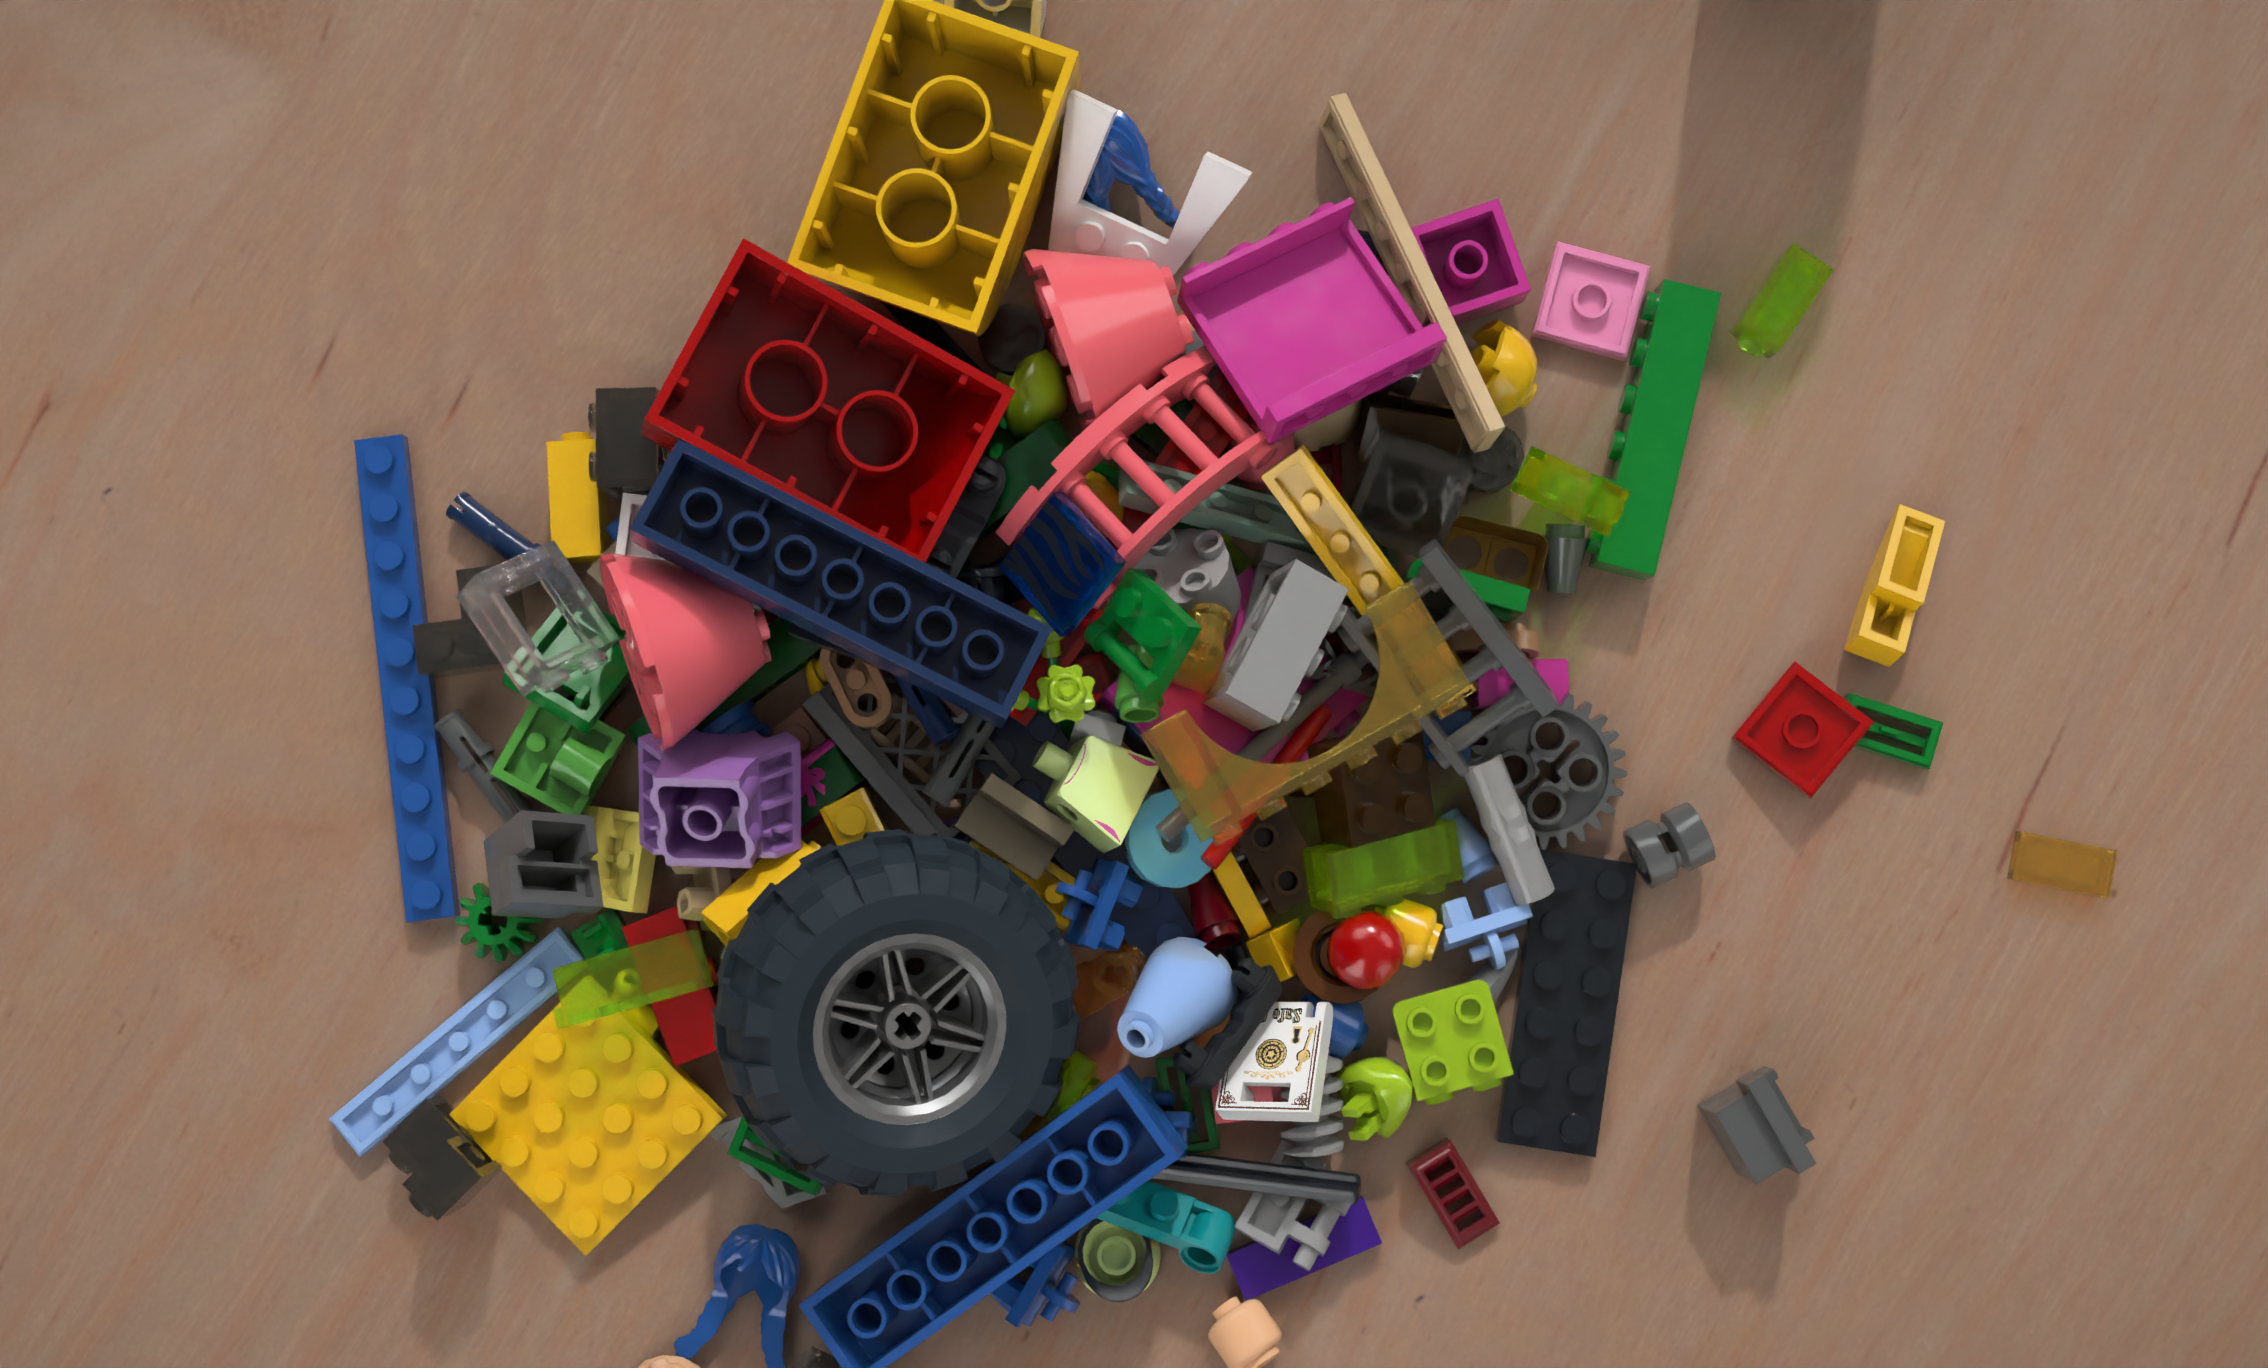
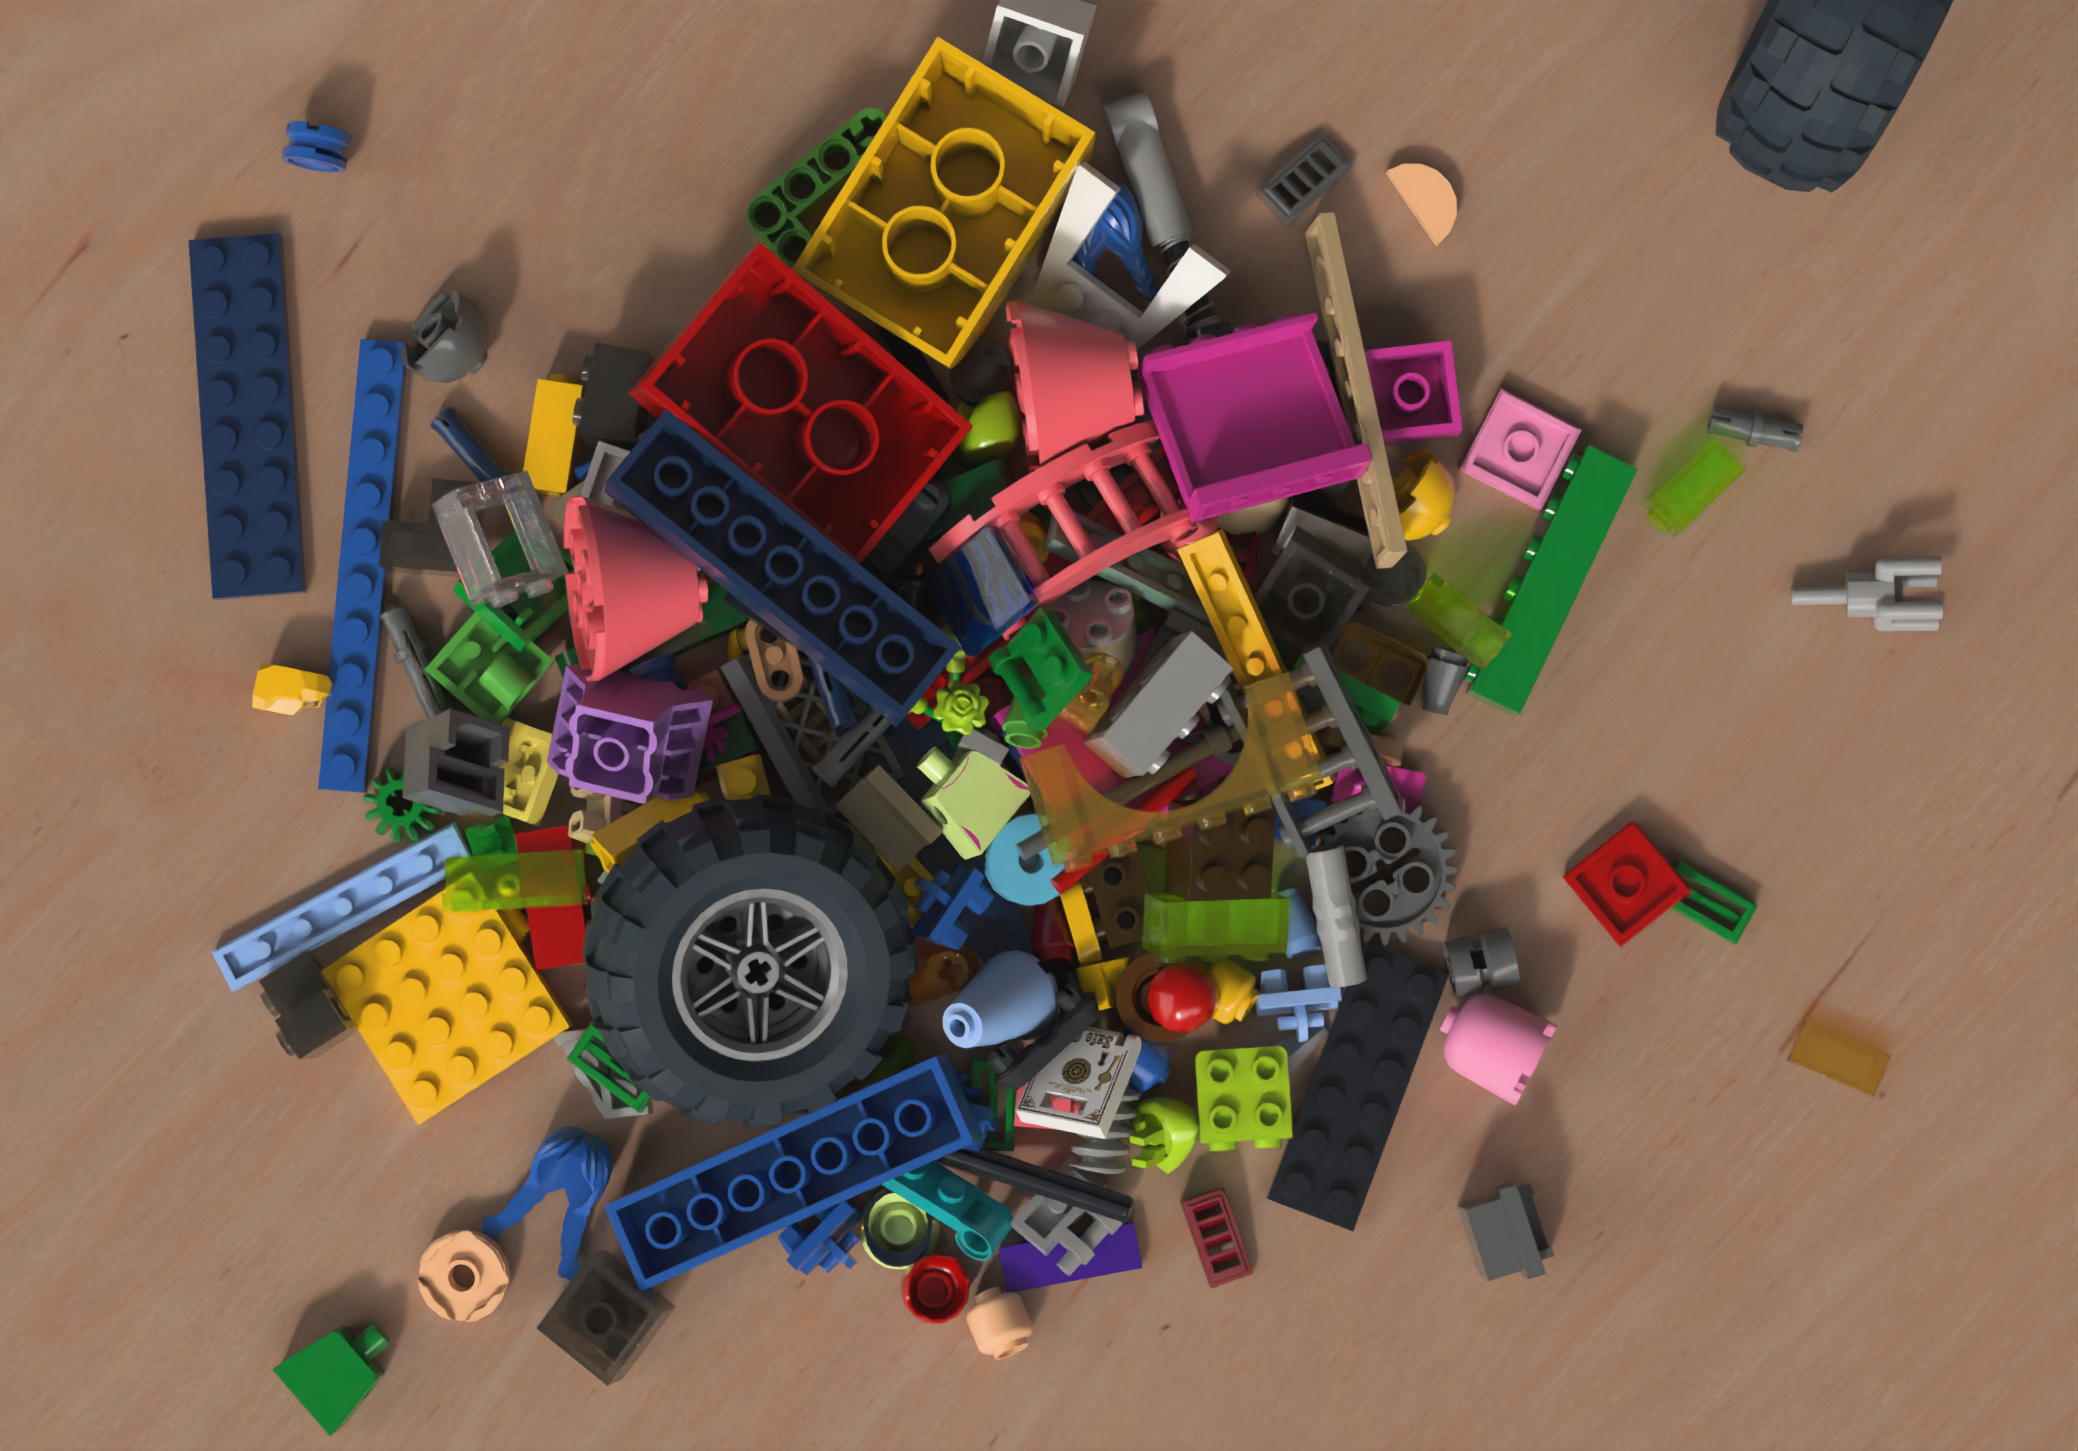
camera: 10 degrees right, 0 degrees up
yellow slope [1844,504,1945,667] -> none
none -> dark blue plate [188,233,306,600]
none -> yellow rock [252,663,333,716]
none -> blue wheel [282,121,351,173]
none -> dark grey cylinder [401,290,488,383]
none -> bright green beam [746,108,888,269]
none -> red hair [900,1253,970,1324]
none -> light grey piece [1101,91,1232,345]
none -> dark grey slope [1257,133,1353,228]
none -> light nougat tile [1386,164,1457,247]
none -> bright pink cylinder [1440,993,1558,1106]
none -> dark grey pin [1707,405,1803,453]
none -> light grey plant [1791,557,1943,632]

